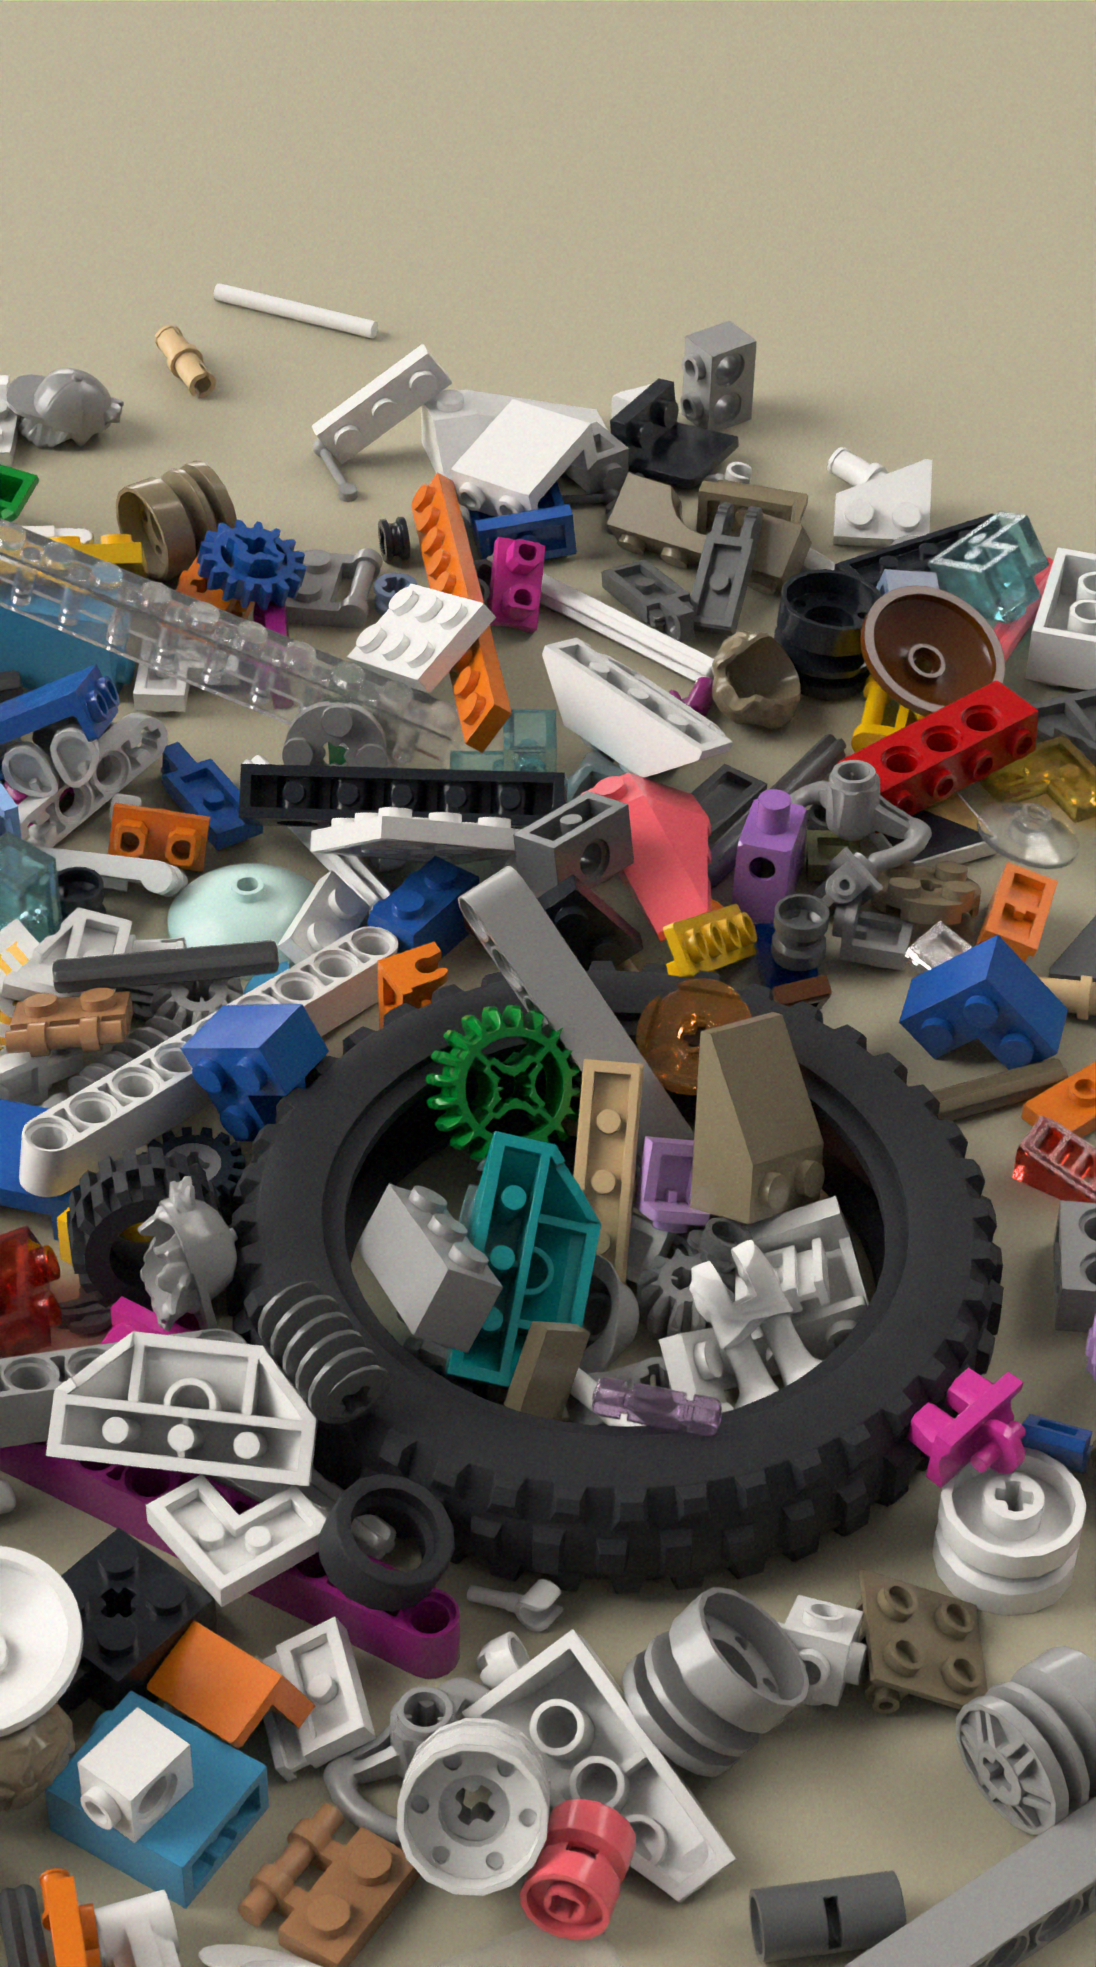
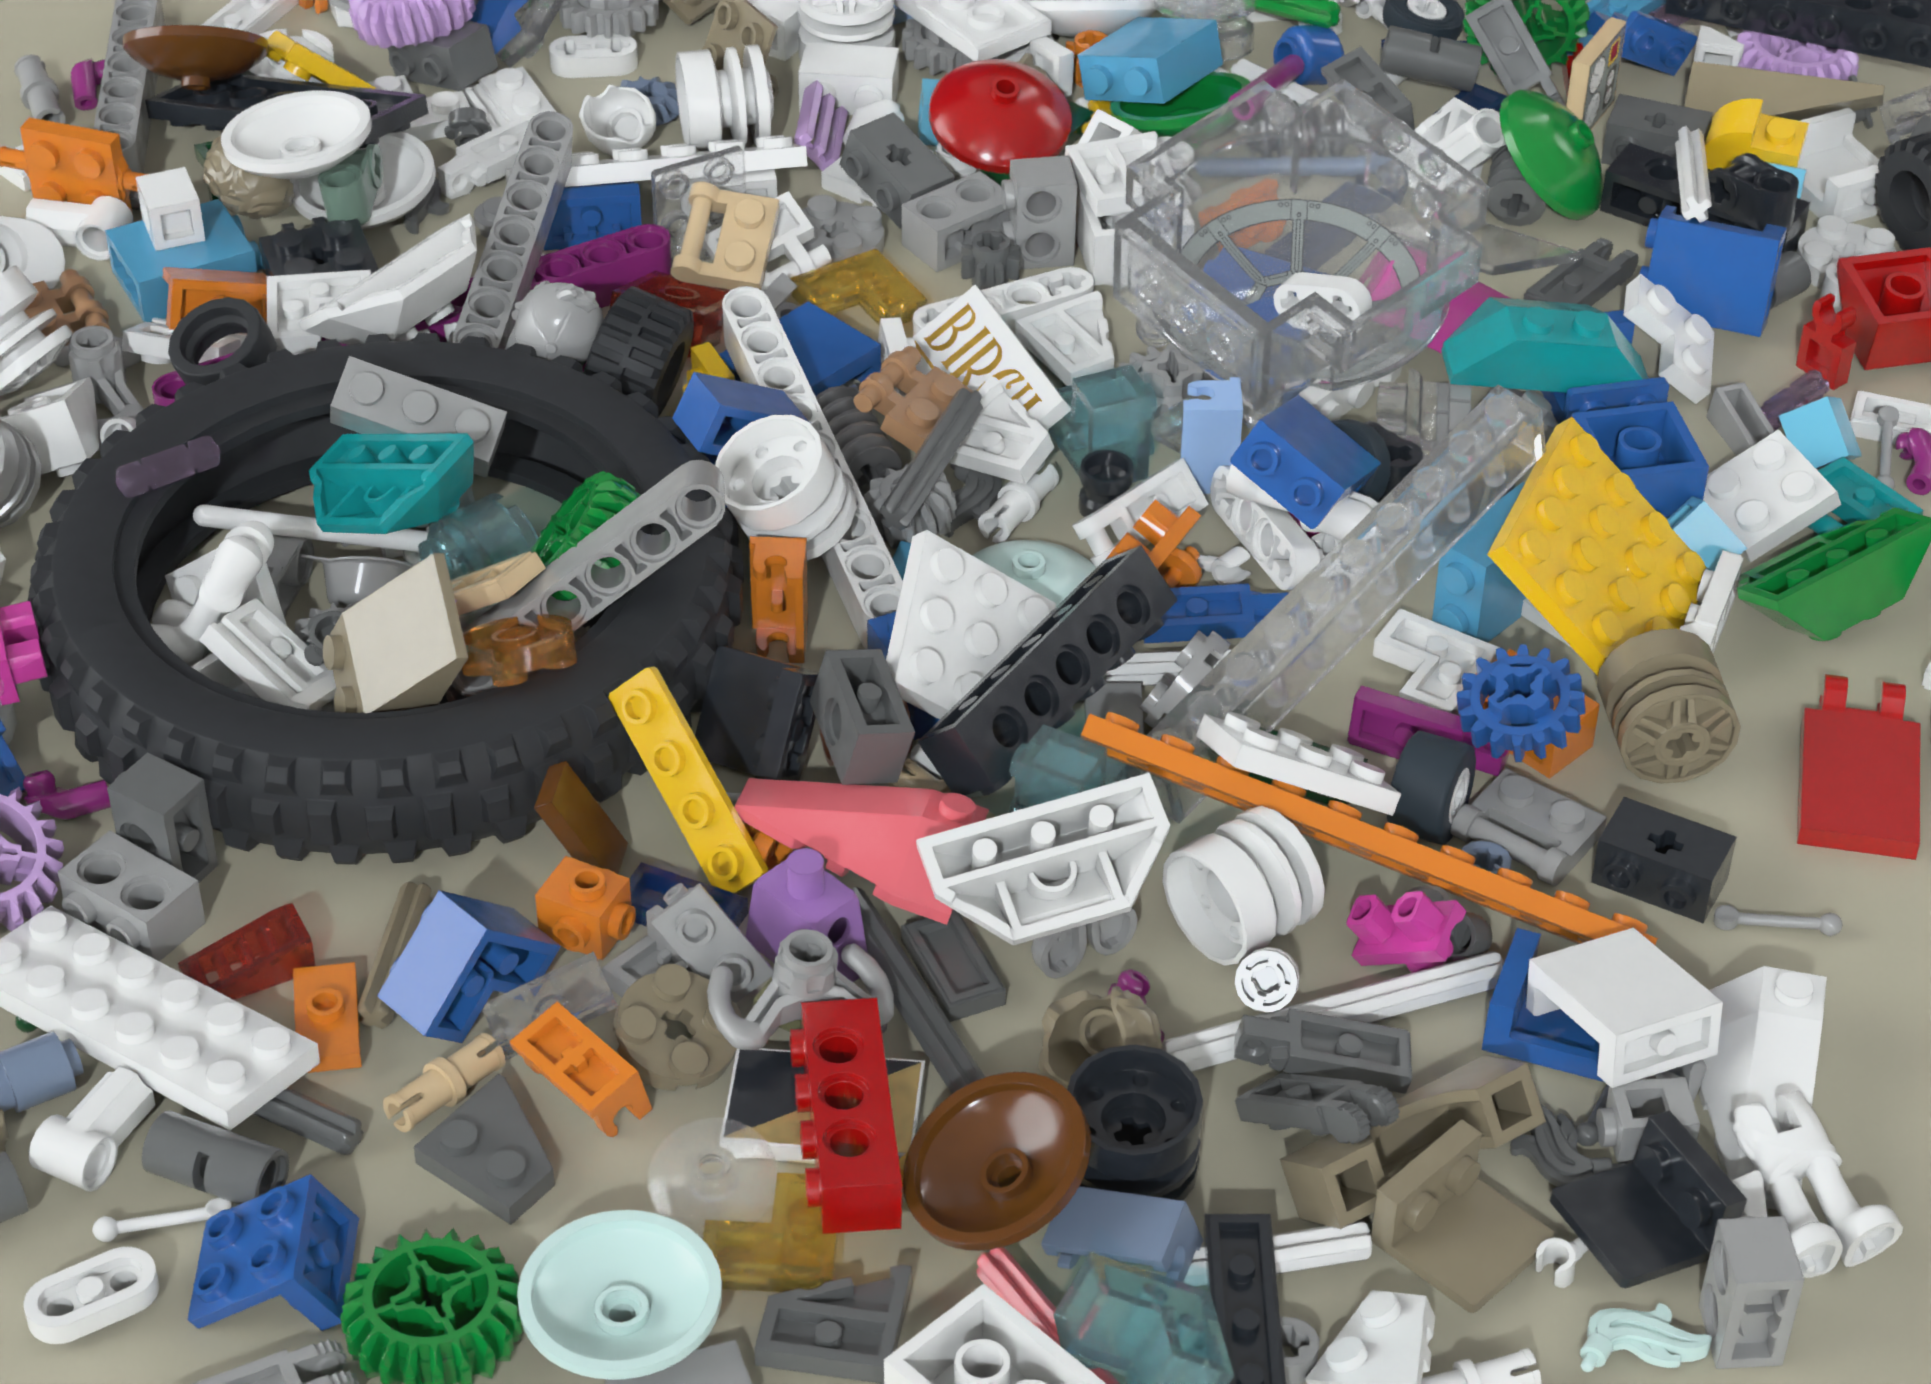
camera: 120 degrees right, 0 degrees up
dark grey piece [258,1281,392,1424] -> none
white plate [312,344,453,464] -> none
black bush [378,517,410,563] -> none
dark tan tile [503,1321,590,1421] -> none
dark grey wheel [771,894,829,971] -> none
none -> magenta arm [23,770,111,820]
none -> dark grey brick [107,752,218,883]
none -> orange brick [535,856,636,960]
none -> white wheel [715,415,856,560]
none -> white wheel [1162,806,1325,966]
none -> white wheel [1235,947,1300,1013]
none -> black wheel [1387,731,1476,845]
none -> light aqua piece [1580,1303,1712,1372]
none -> black brick [1591,797,1737,924]
none -> white piece [1732,1090,1903,1278]
none -> red tile [1797,674,1921,860]

